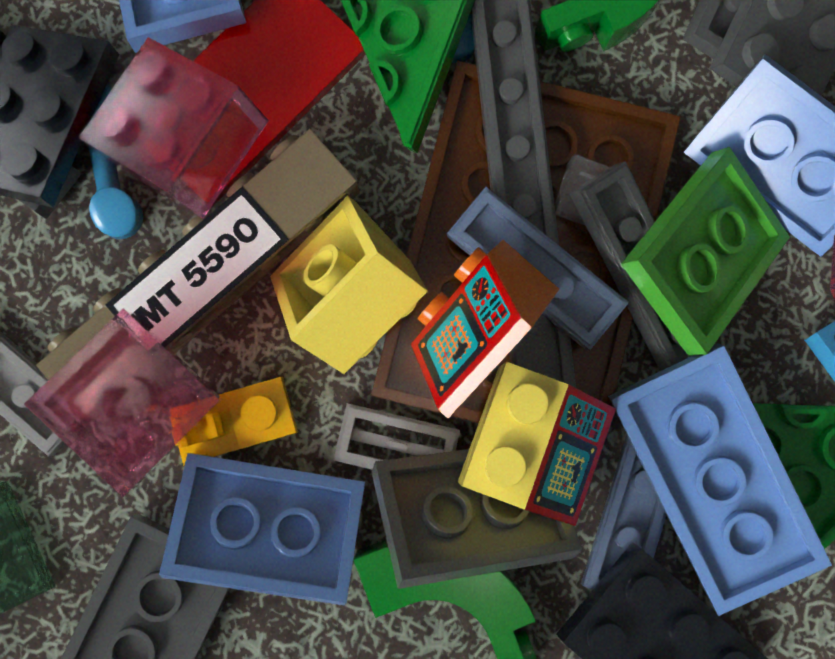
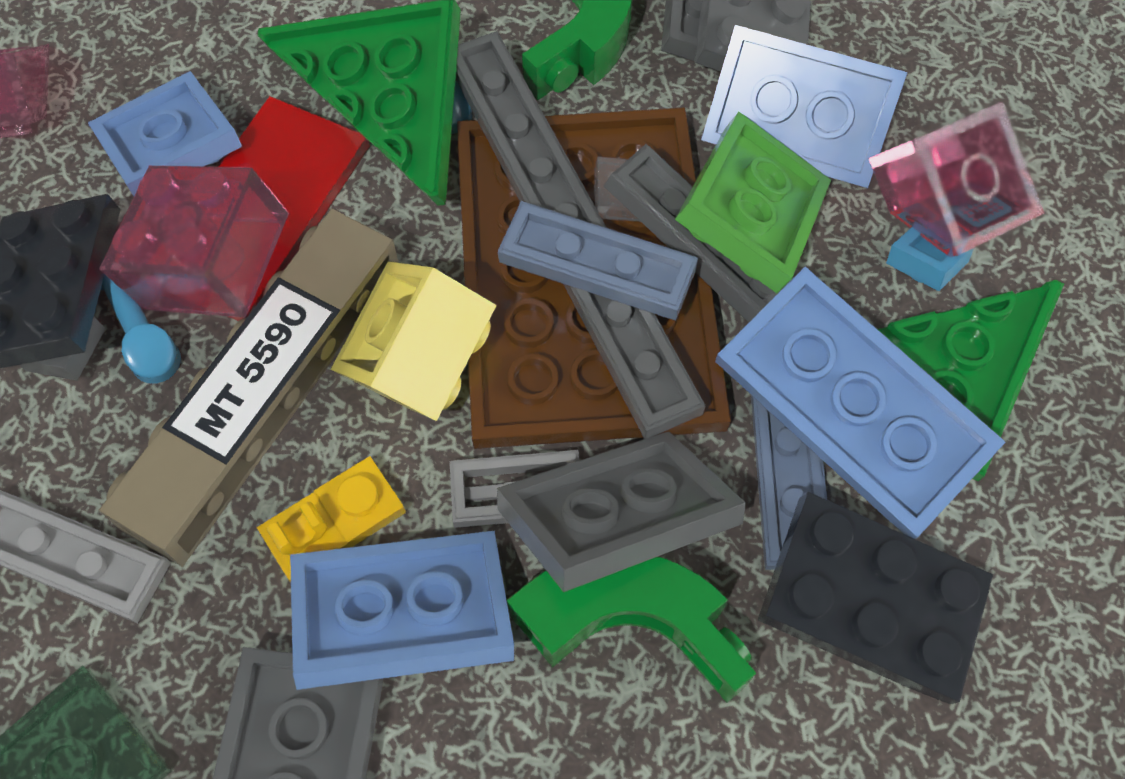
camera: 15 degrees left, 20 degrees down
clear pink brick [24,308,223,497] -> none
slope [411,240,559,418] -> none
light yellow slope [458,362,616,526] -> none

